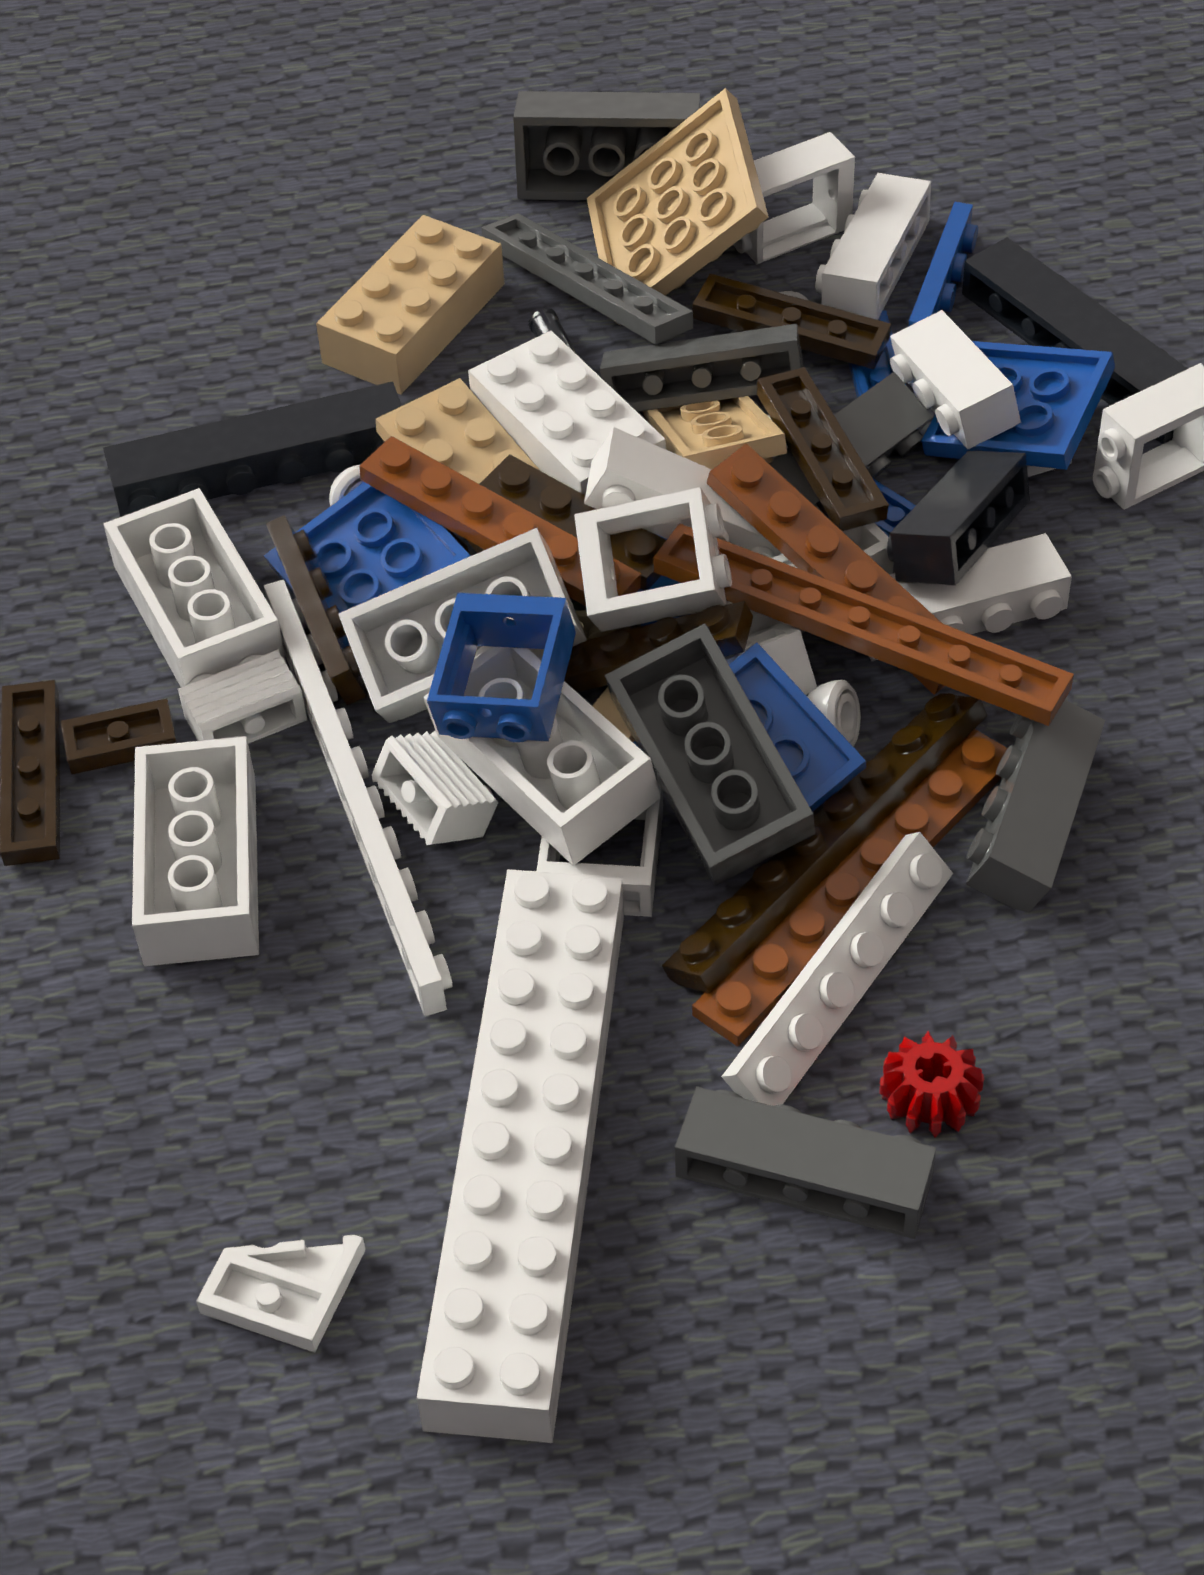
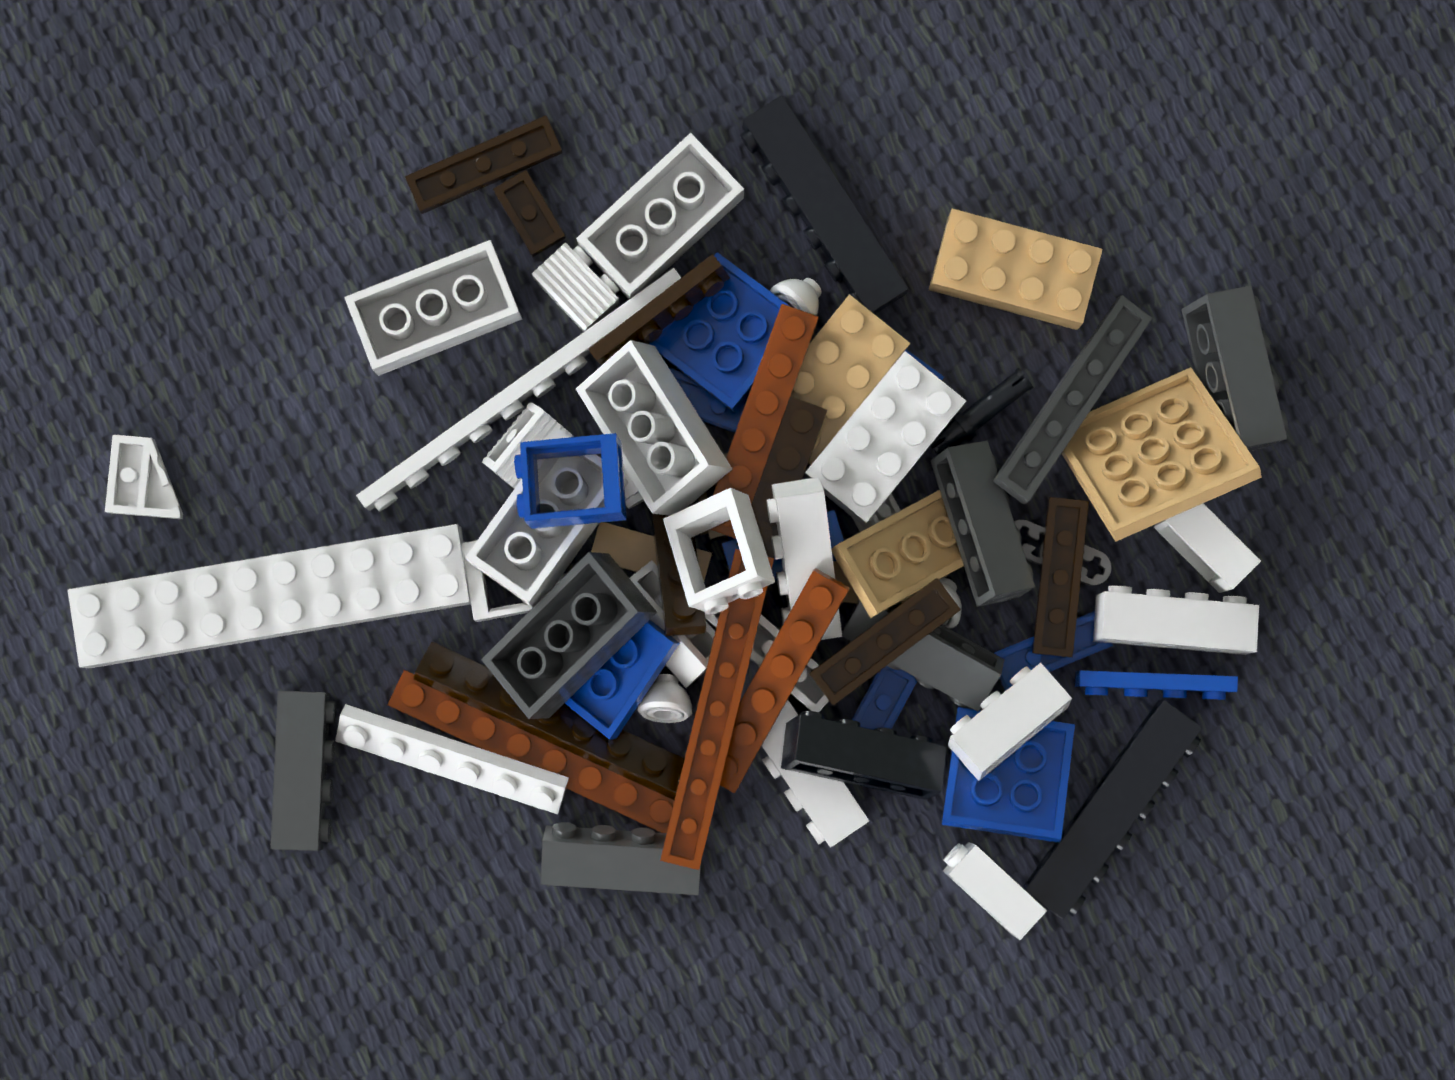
camera: 70 degrees right, 35 degrees up
red gear [879,1031,984,1138] -> none

